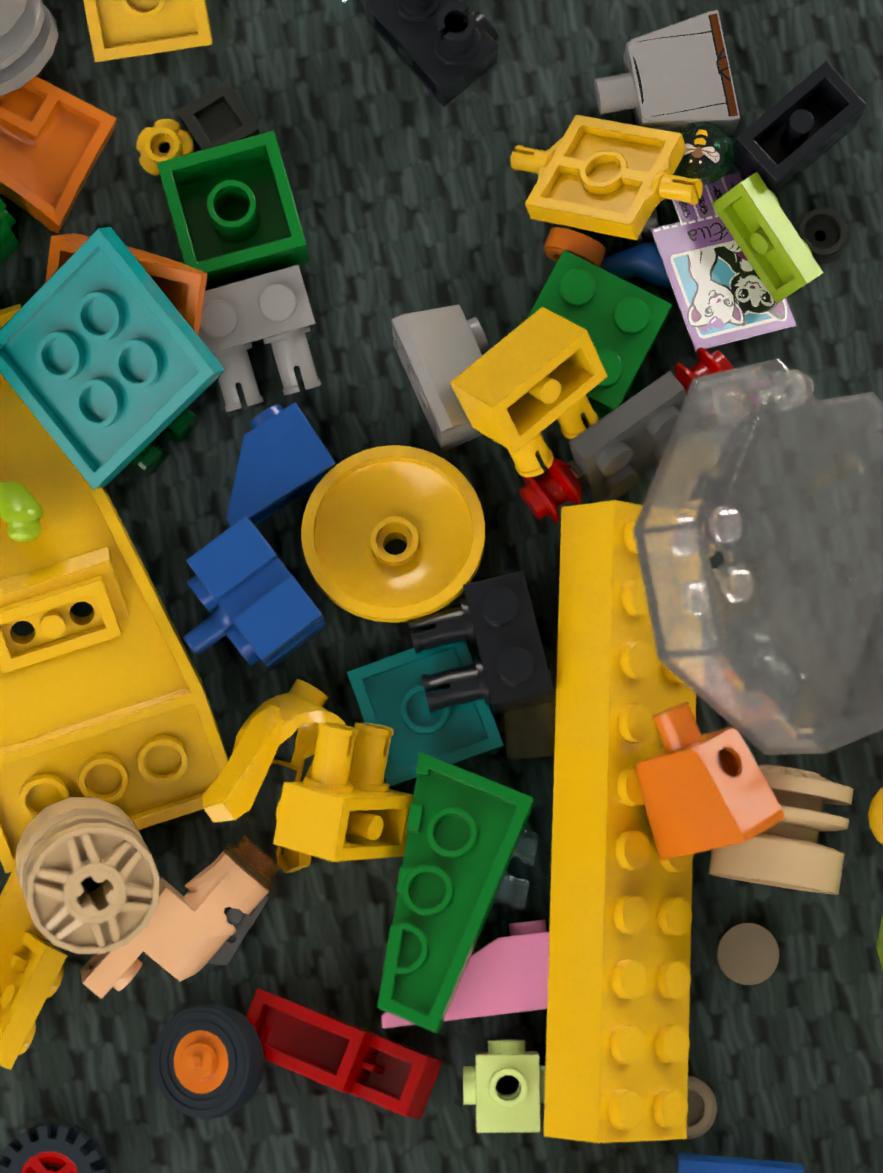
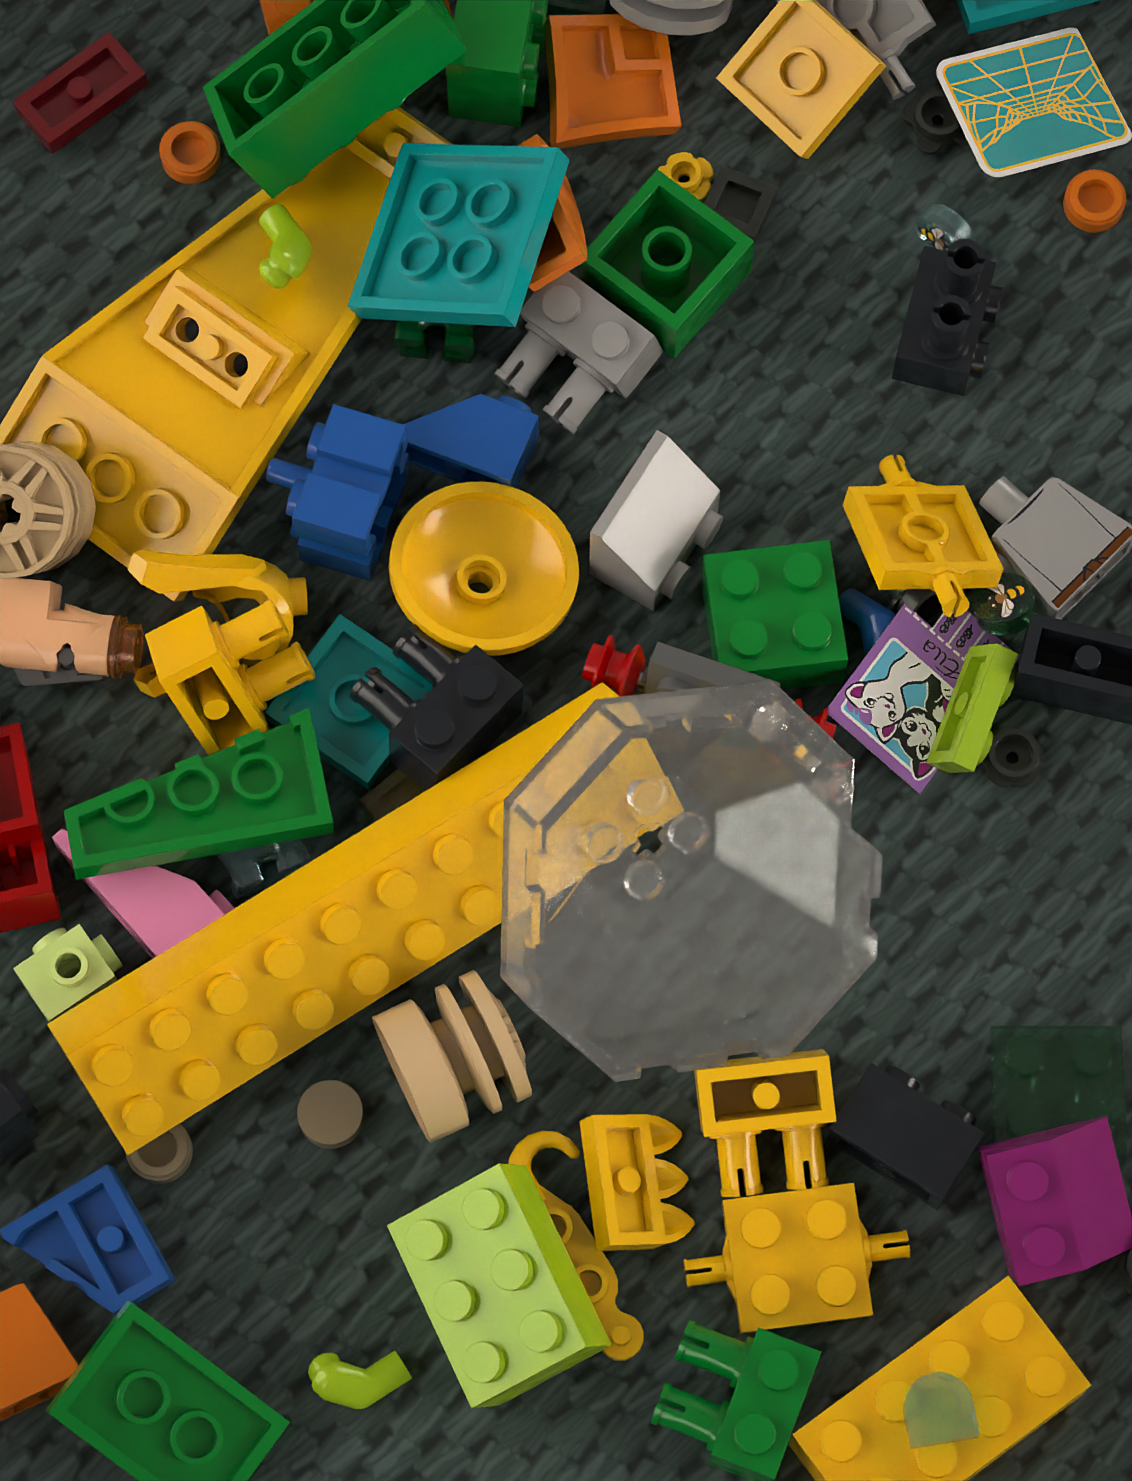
camera: 55 degrees right, 10 degrees down
yellow brick [450,307,608,477] -> none
orange tile [543,227,606,267] -> none
orange torso [635,702,786,861] -> none

